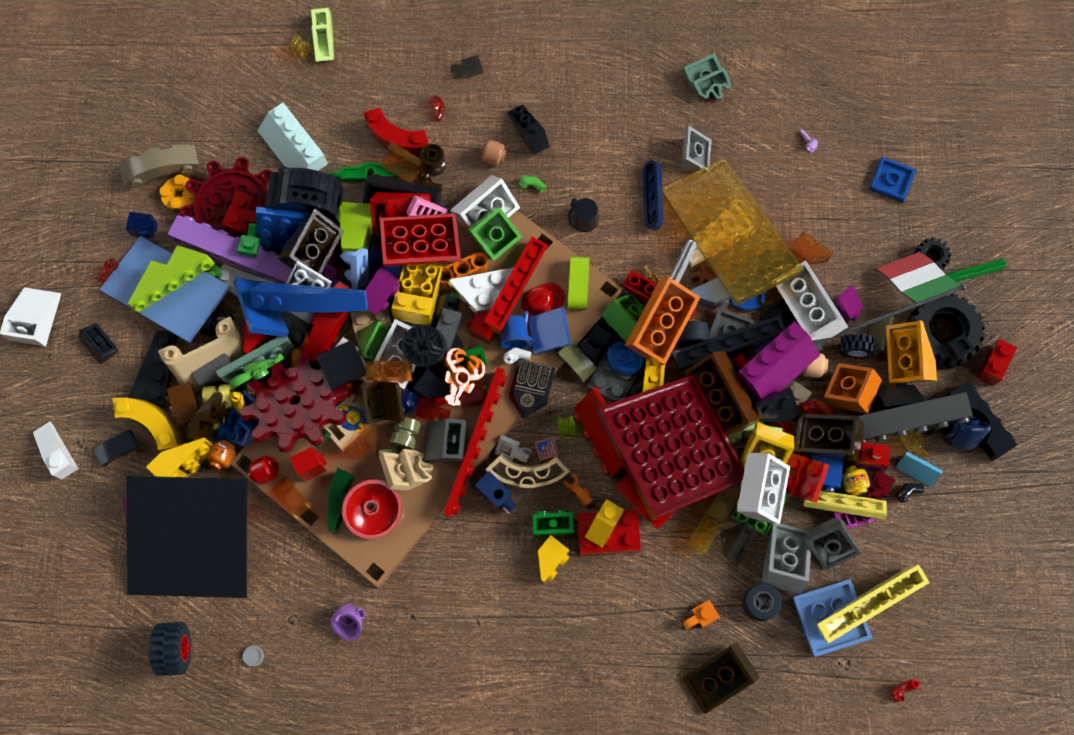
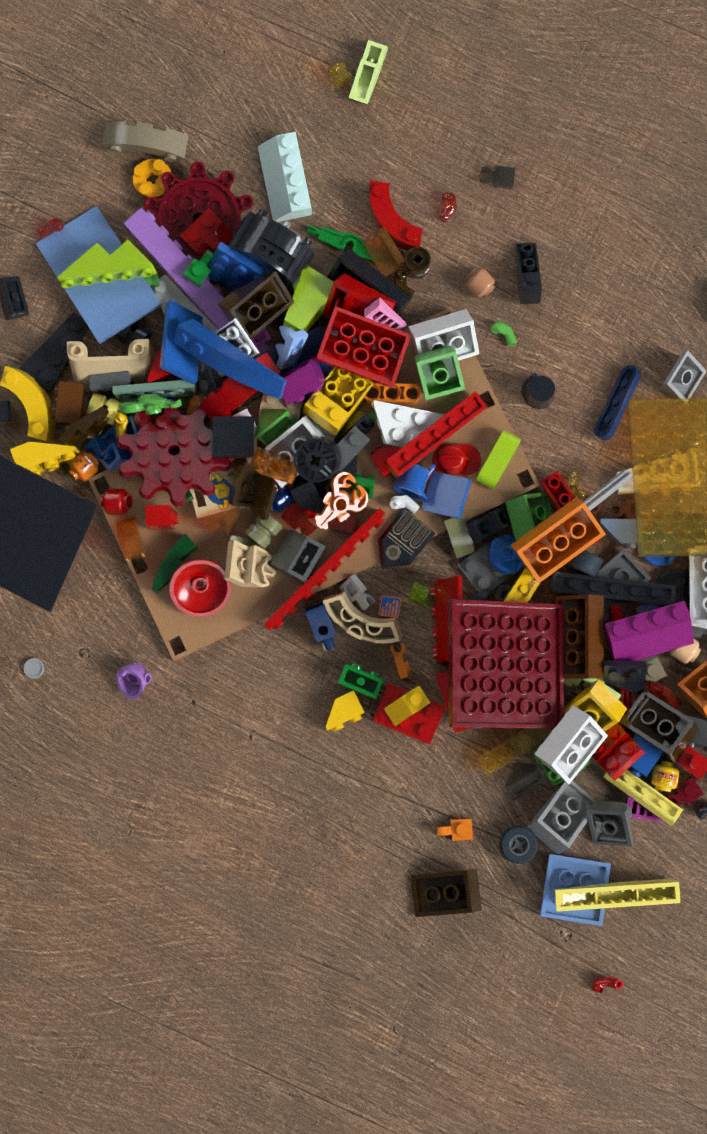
camera: 25 degrees right, 10 degrees up
clear blue brick [126,212,158,238] -> none

